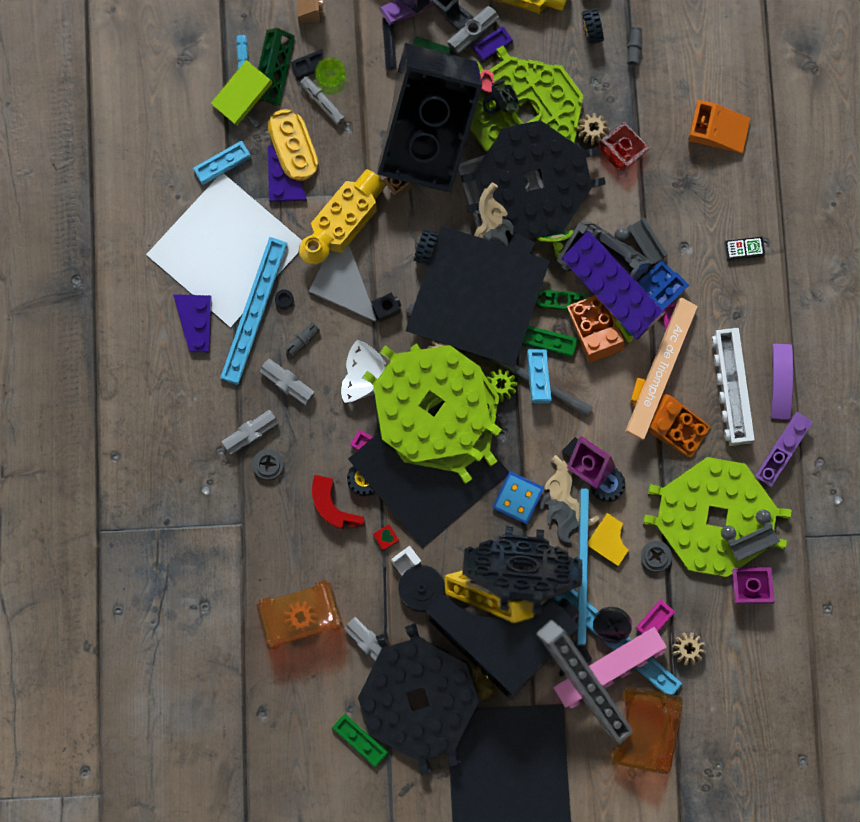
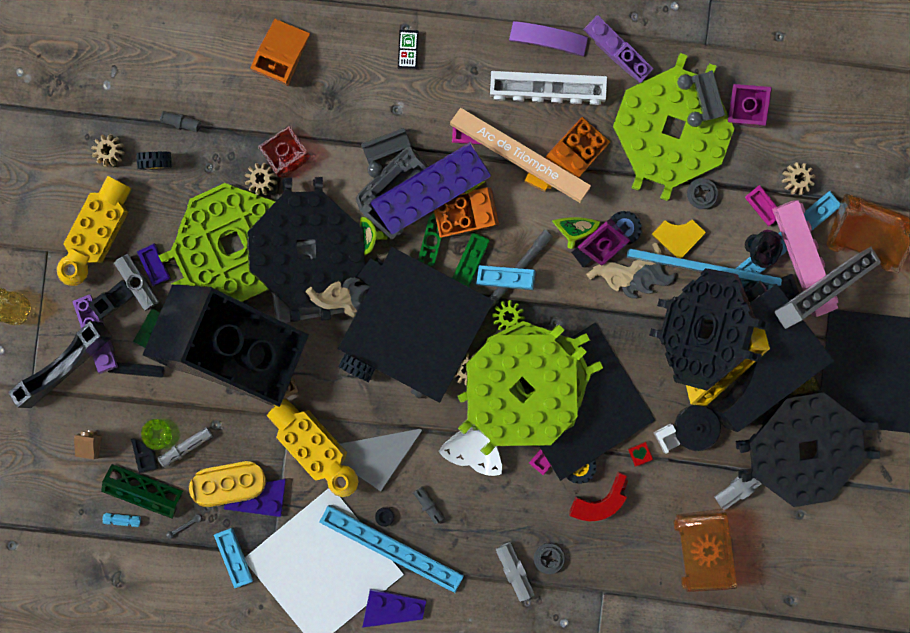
camera: 80 degrees left, 10 degrees up
lime tile [211,60,273,126] -> none
light grey piece [259,359,315,406] -> none
green tile [332,713,388,768] -> none
black brick [371,292,402,322] -> none
coral tile [480,70,494,95] -> none
black tile [482,79,519,115] -> none
dark azure slope [492,471,545,524] -> none
blue slope [638,260,689,310] -> none
none -> shield [552,217,600,249]

